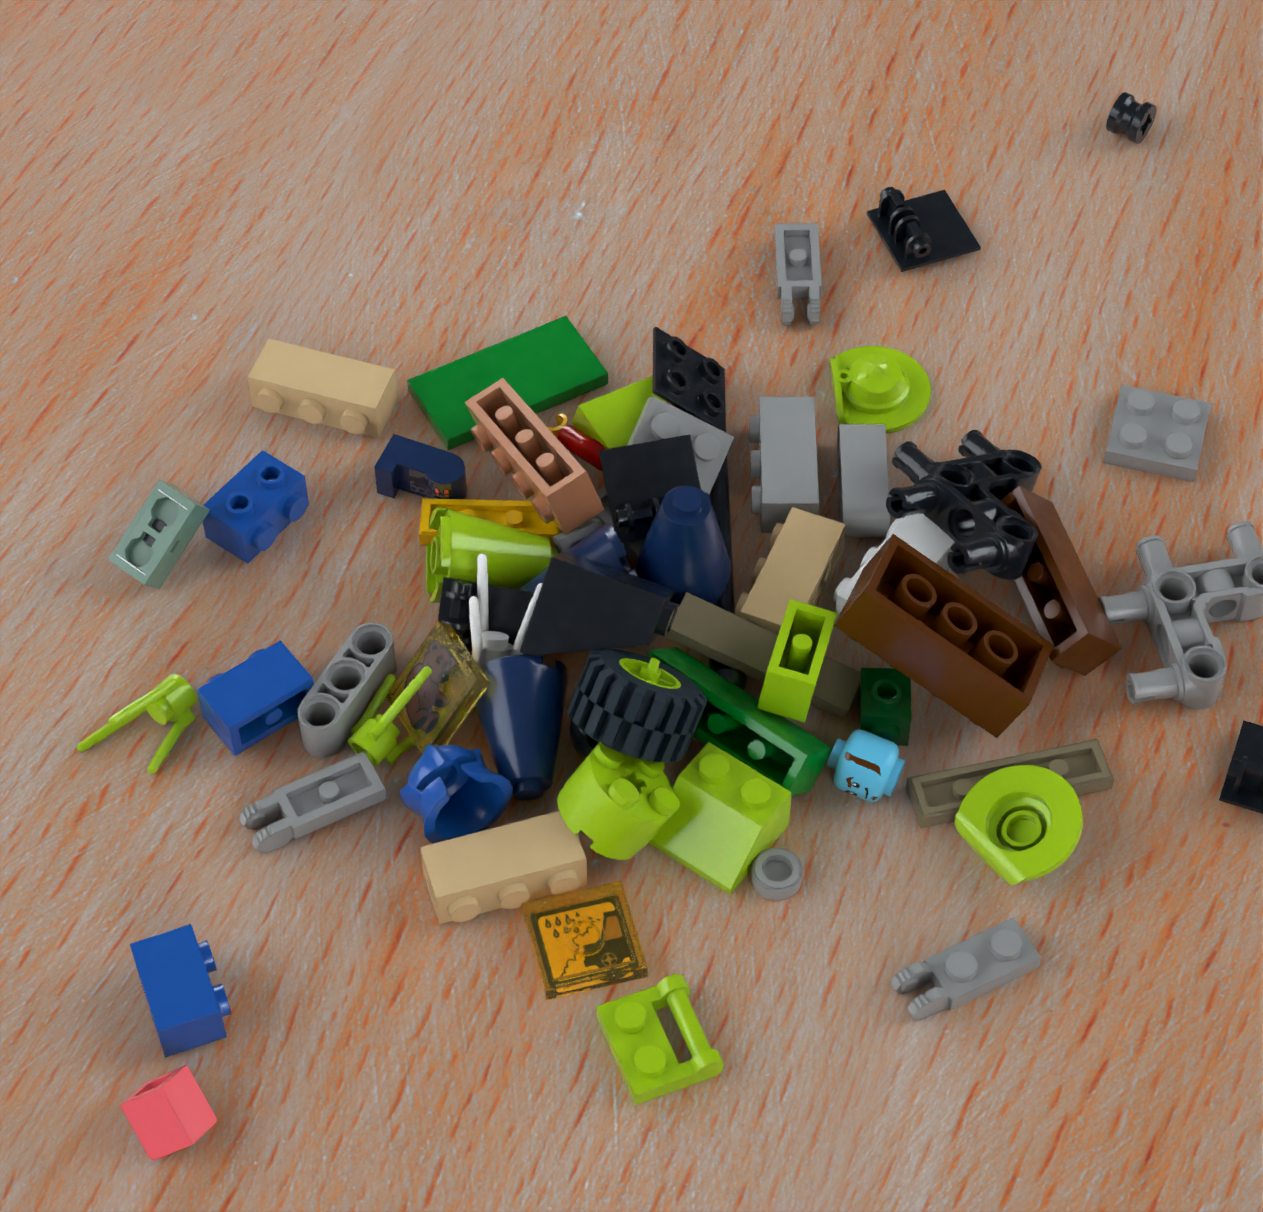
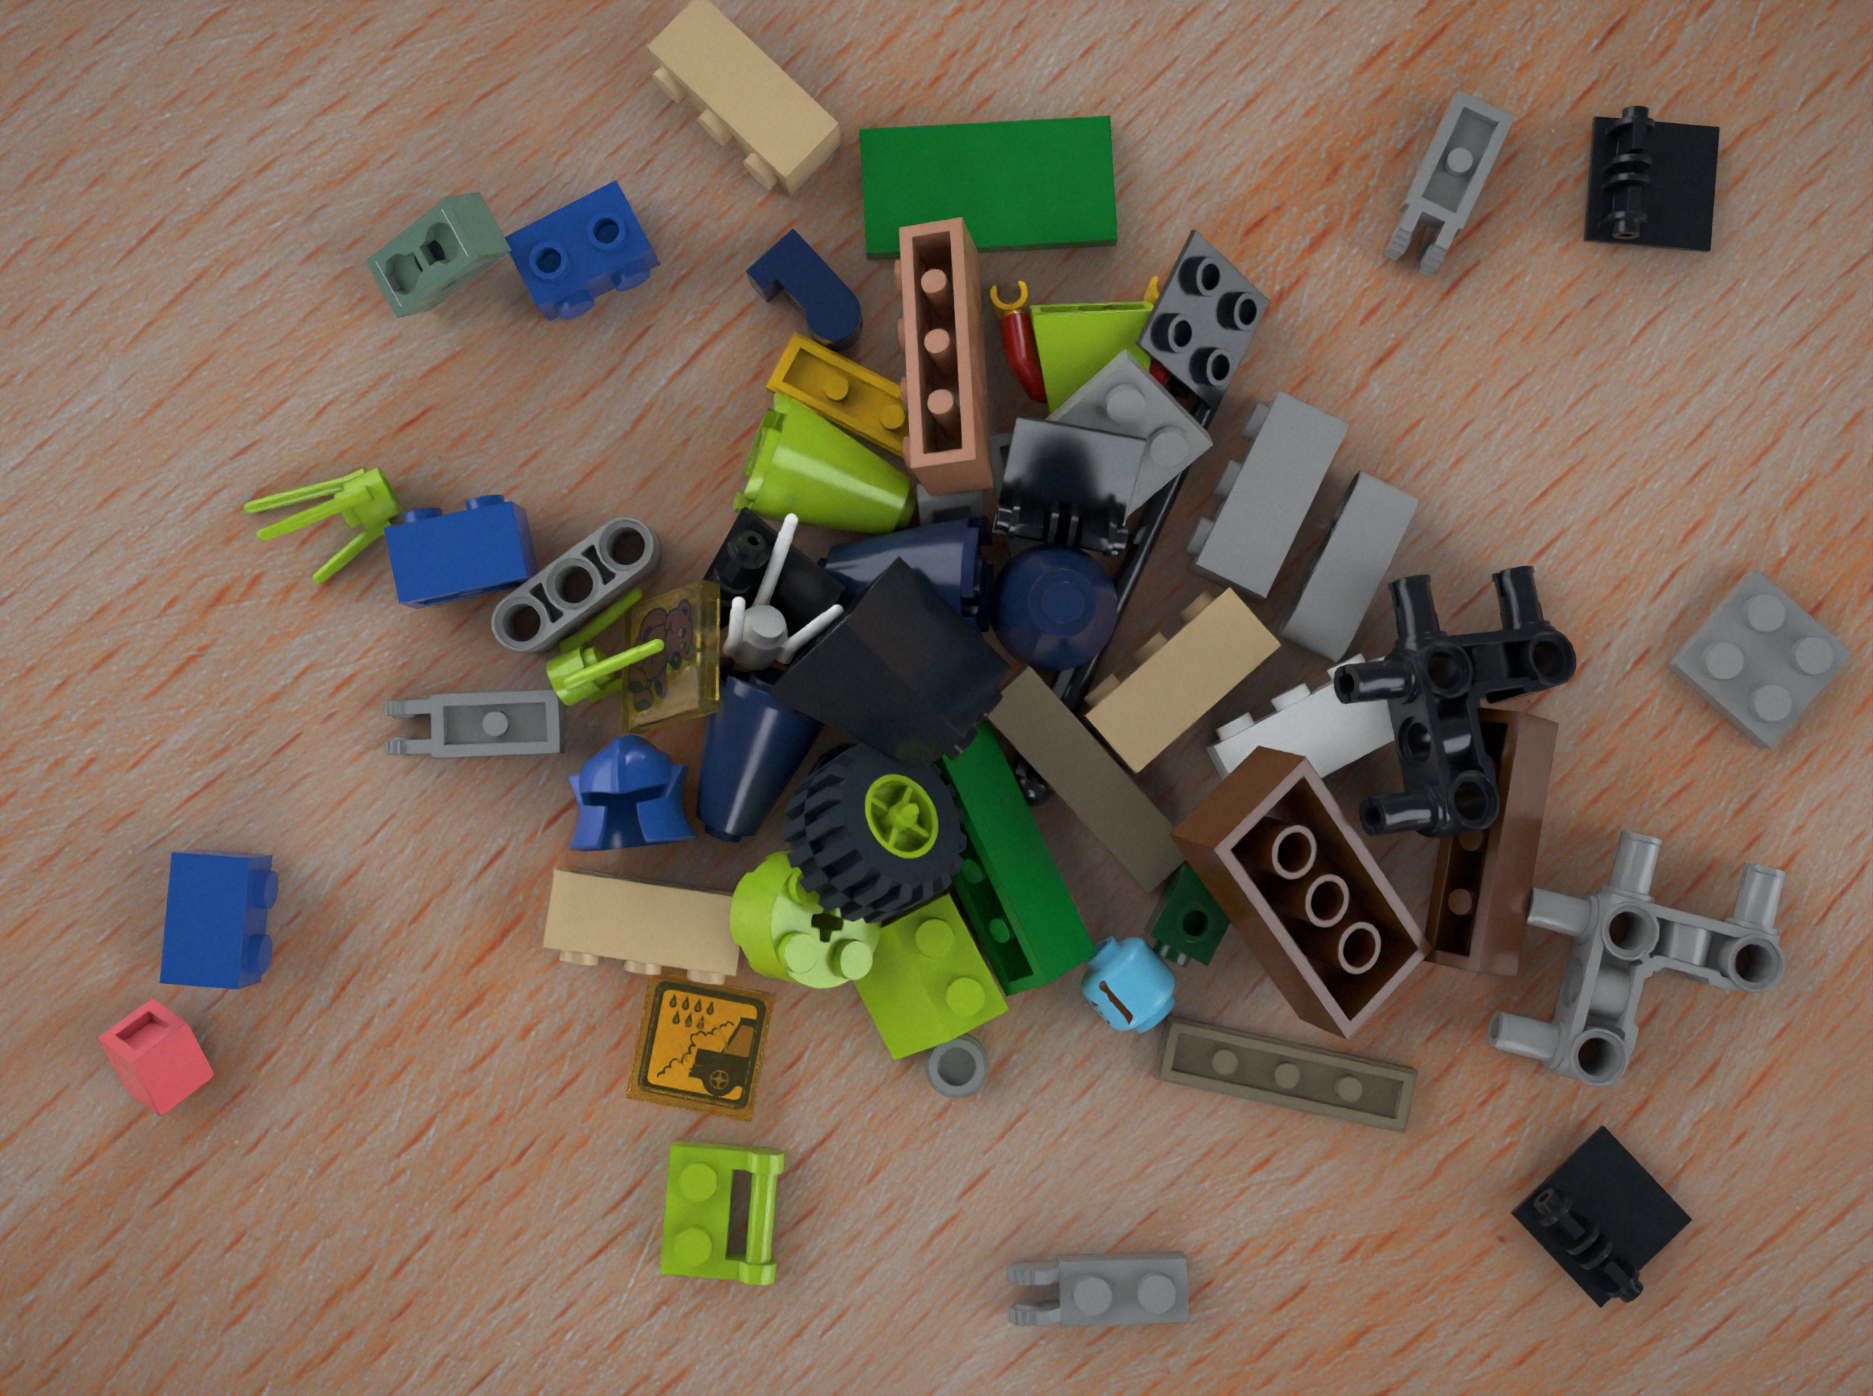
camera: 20 degrees right, 35 degrees up
lime brick [757,599,837,723] -> none
lime hat [829,346,931,434] -> none
lime hat [955,765,1083,885] -> none

